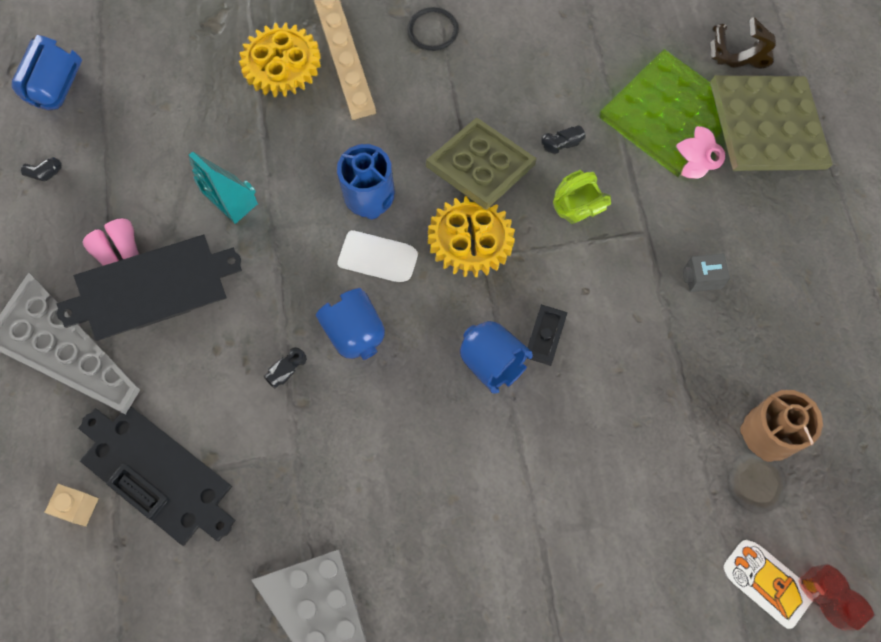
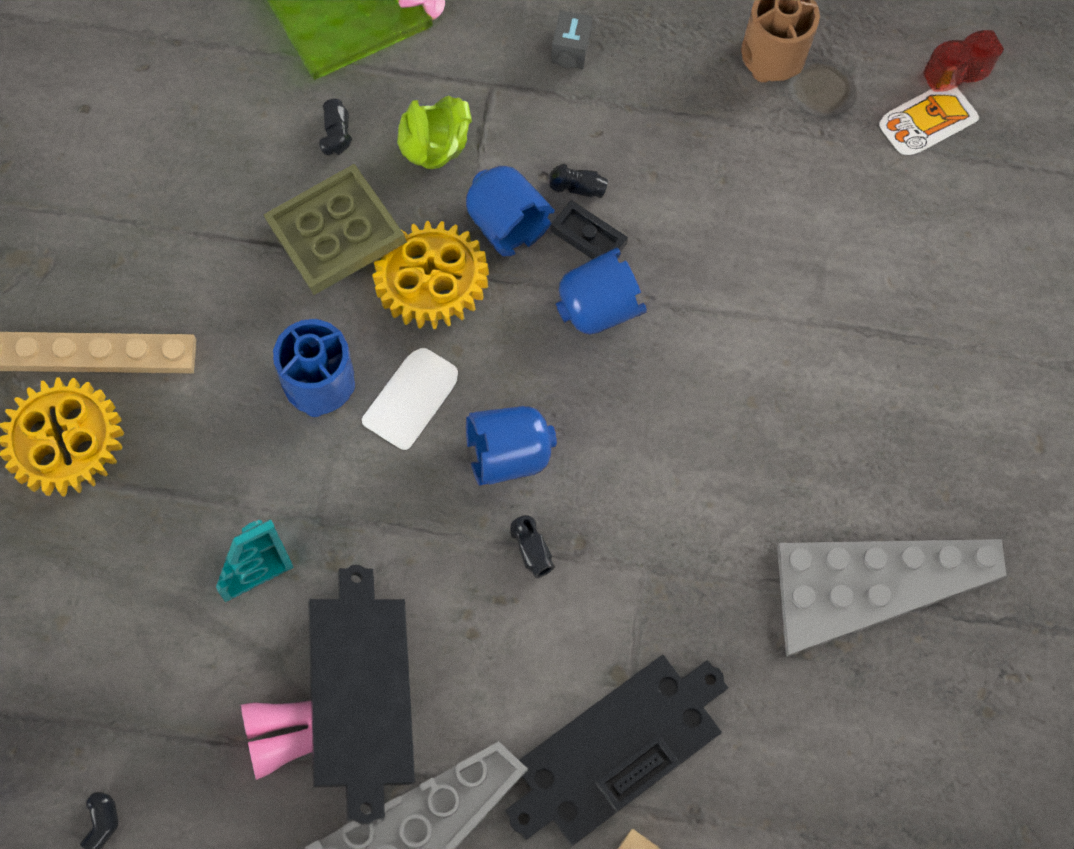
camera: 80 degrees left, 0 degrees up
black tyre [407,7,459,51] -> none
none -> blue cylinder [466,166,554,256]
none -> black arm [549,164,608,198]

